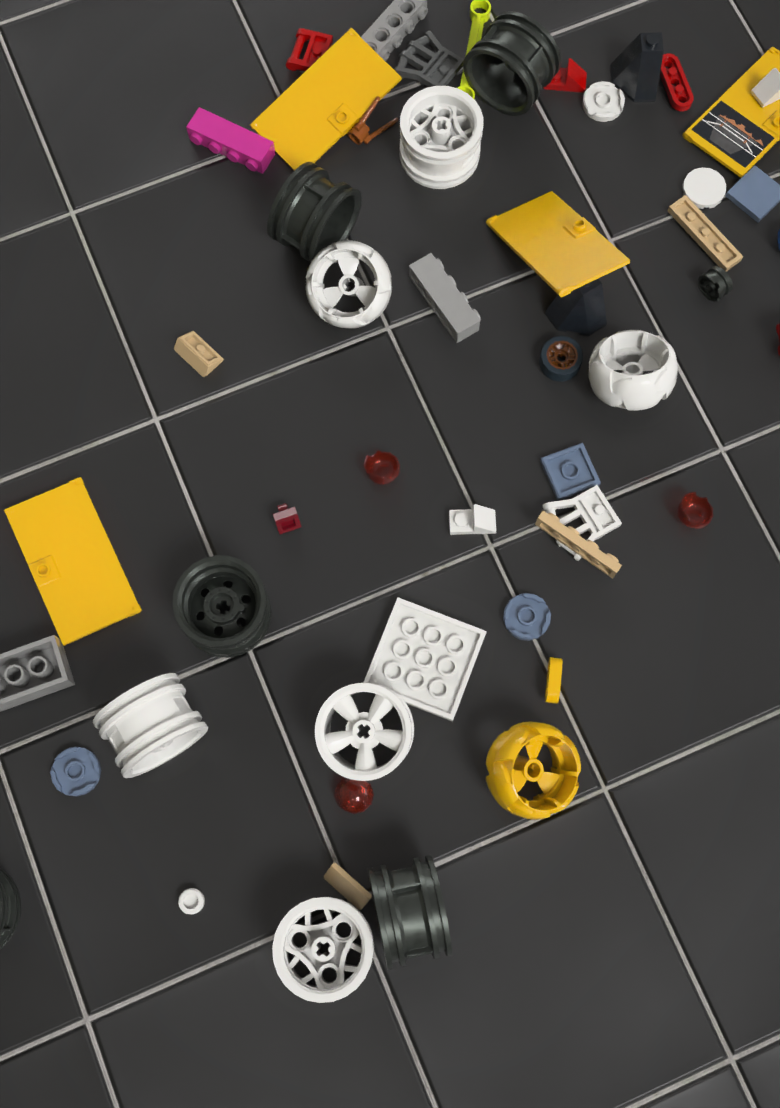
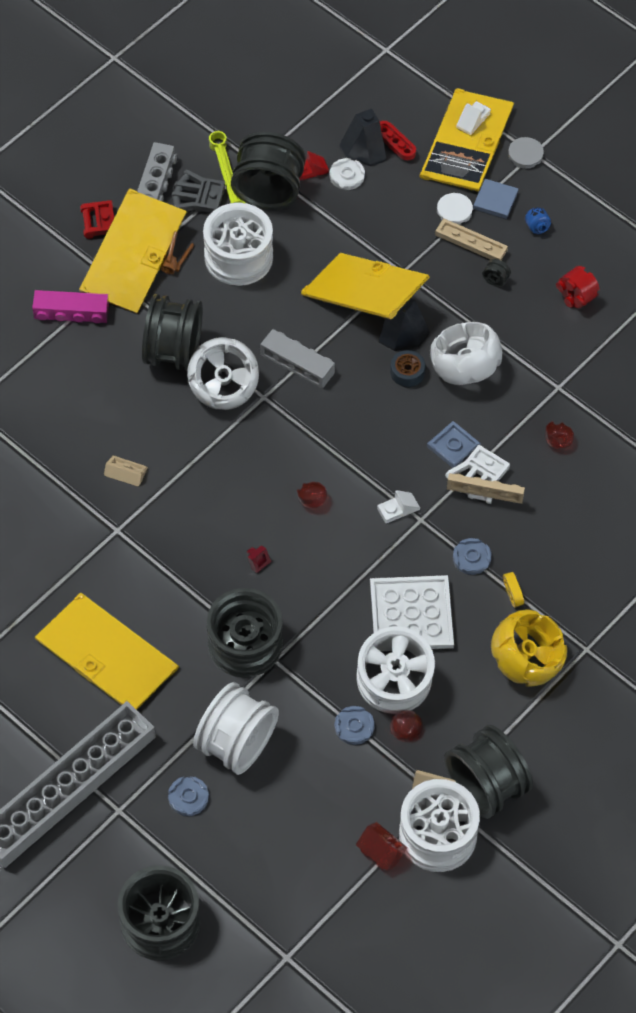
camera: 25 degrees left, 15 degrees down
white tile [178,888,205,914] -> none
none -> sand blue tile [334,706,374,745]
none -> clear red brick [356,822,408,871]

